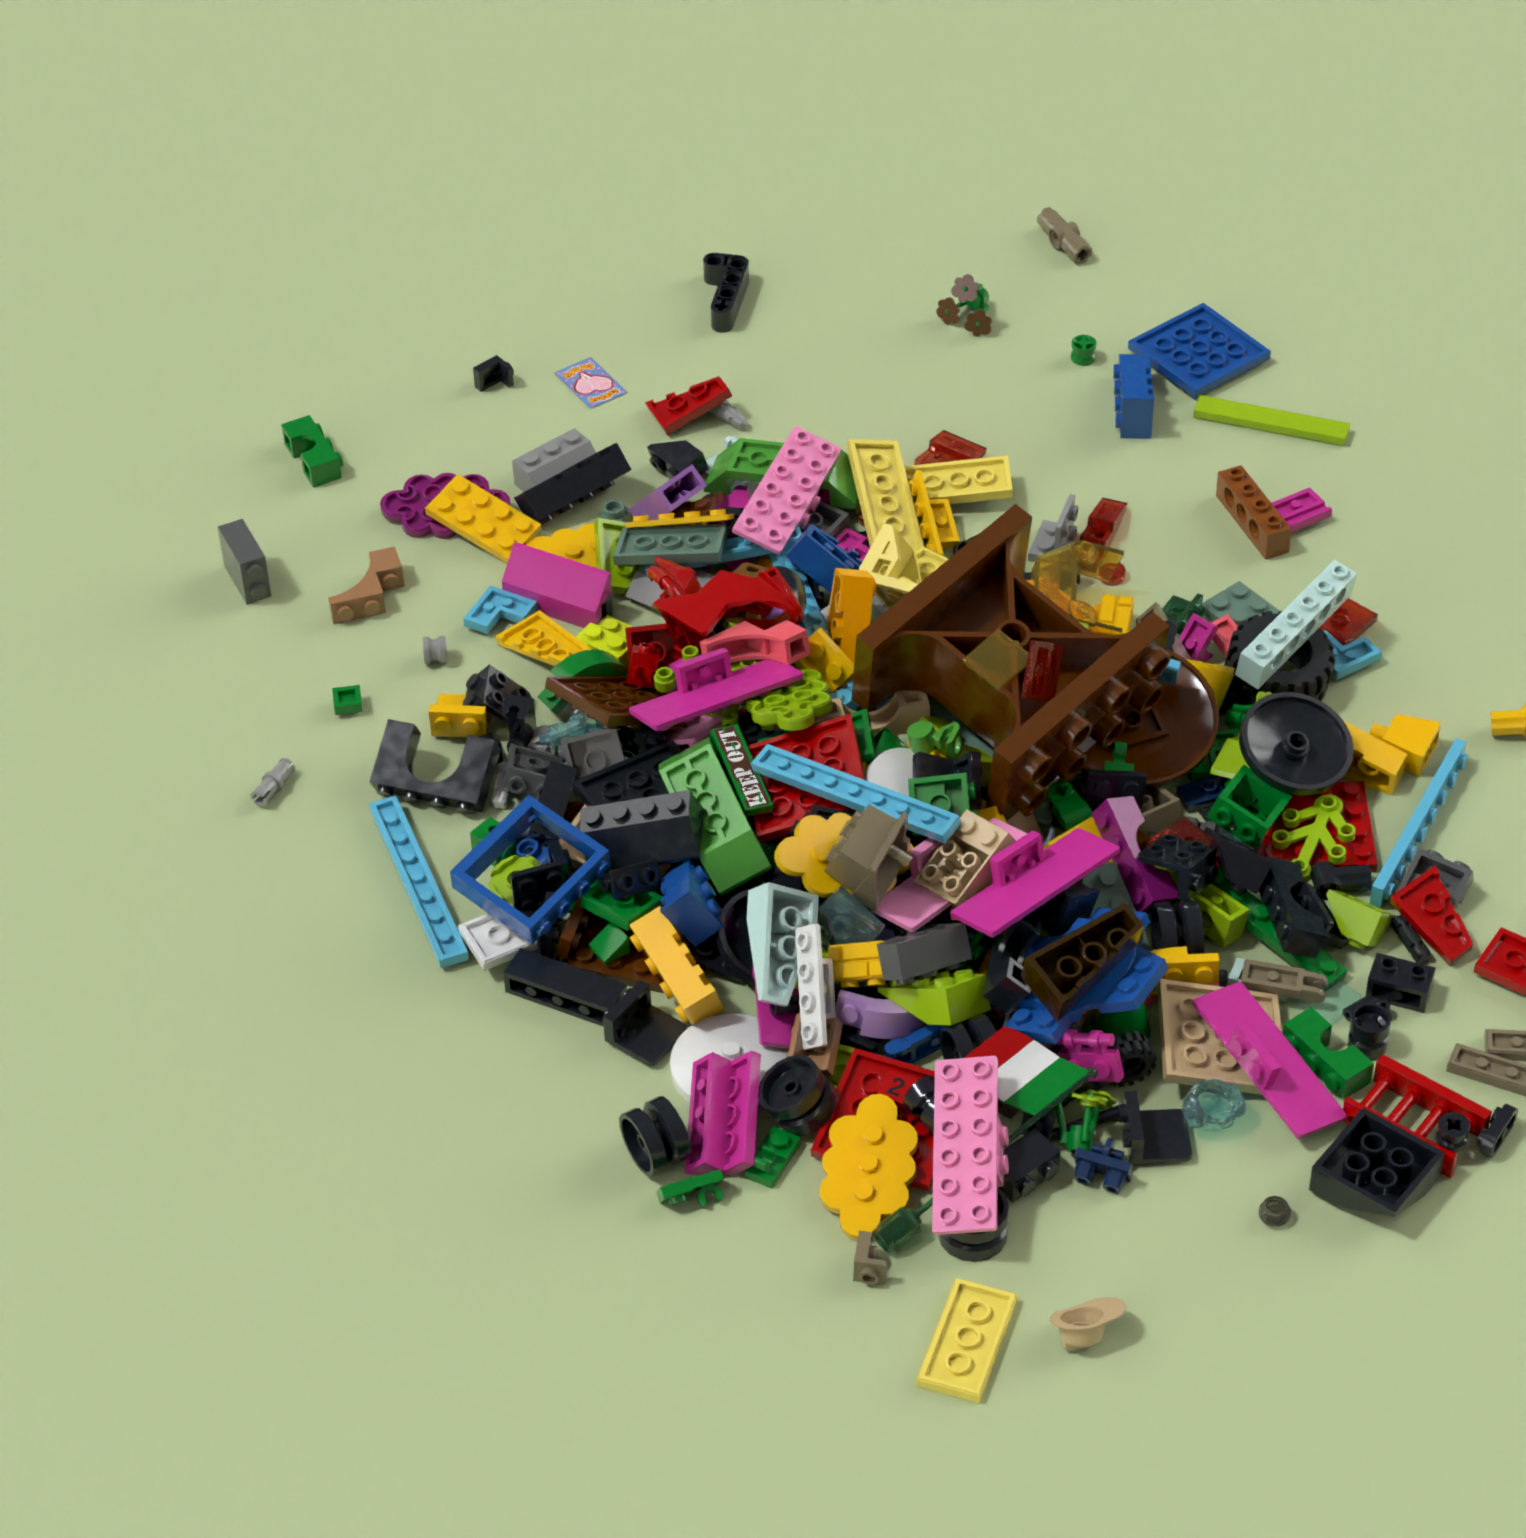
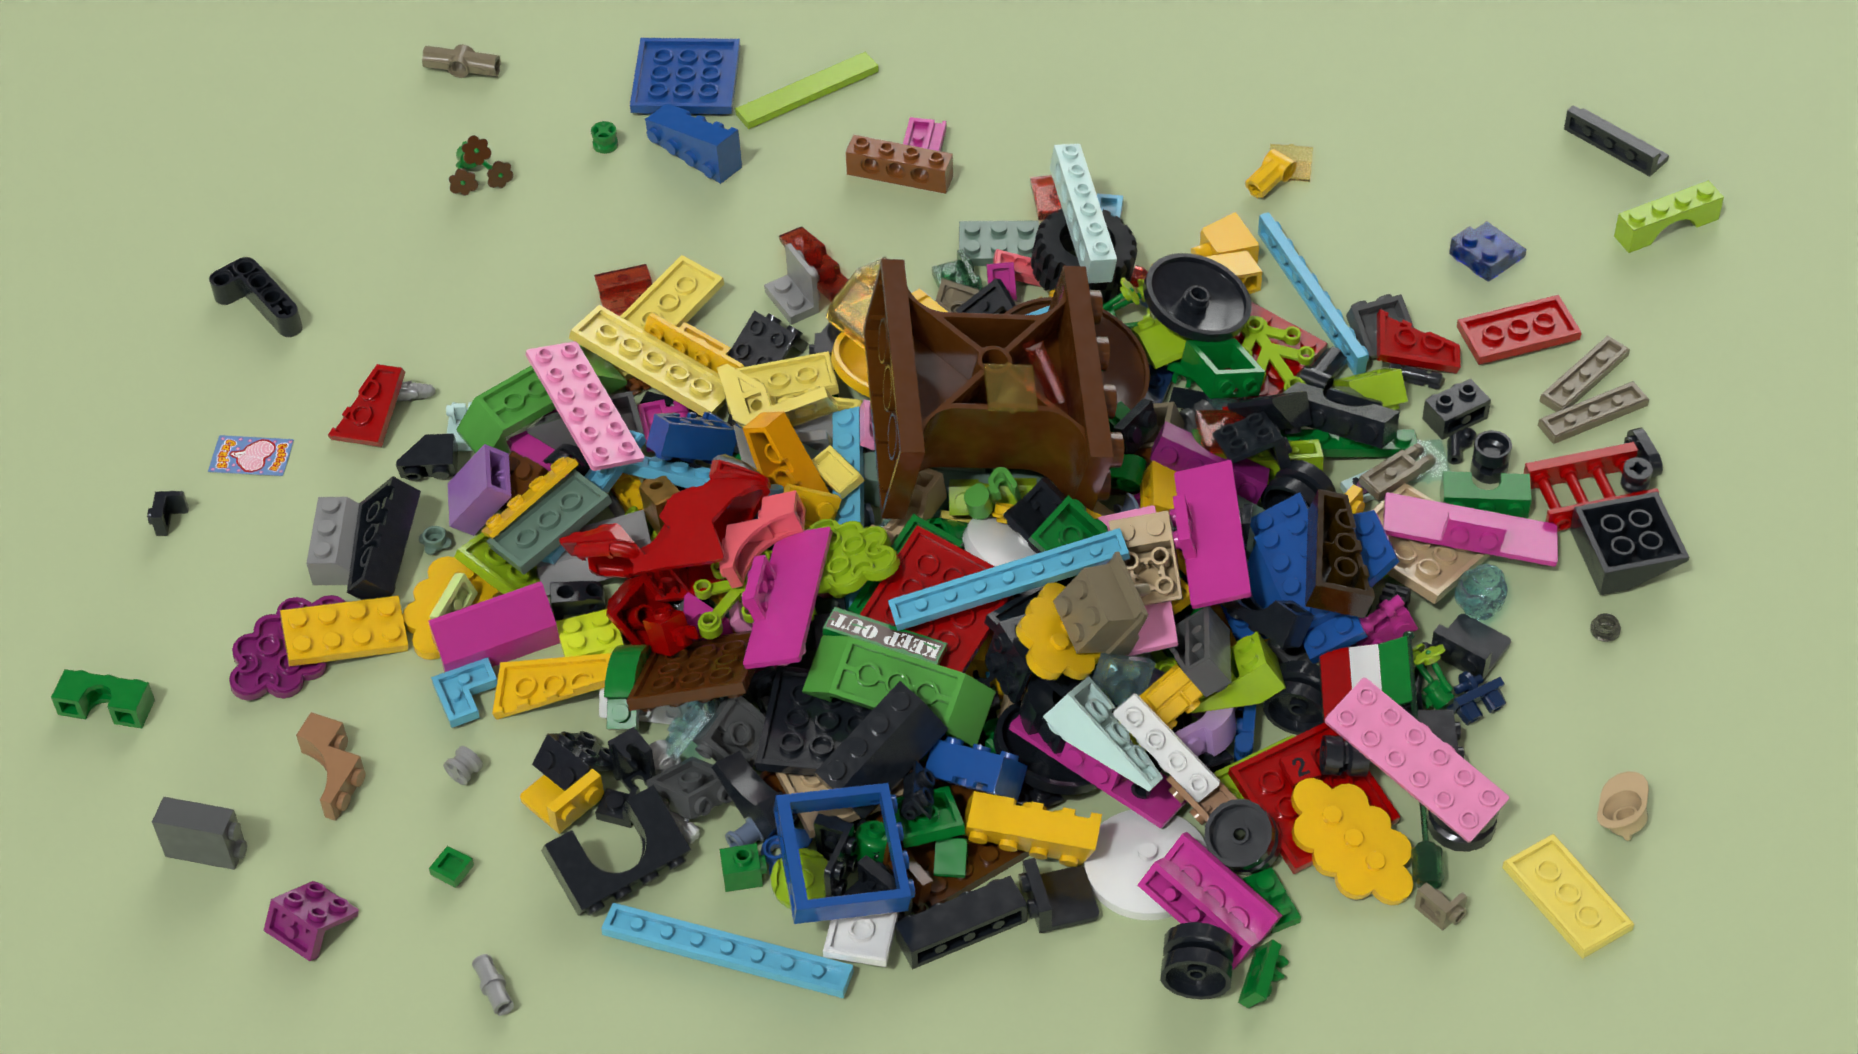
camera: 50 degrees left, 5 degrees up
none -> magenta bracket [263,881,359,961]
none -> yellowish green plate [429,573,478,619]
none -> black leg [550,581,606,621]

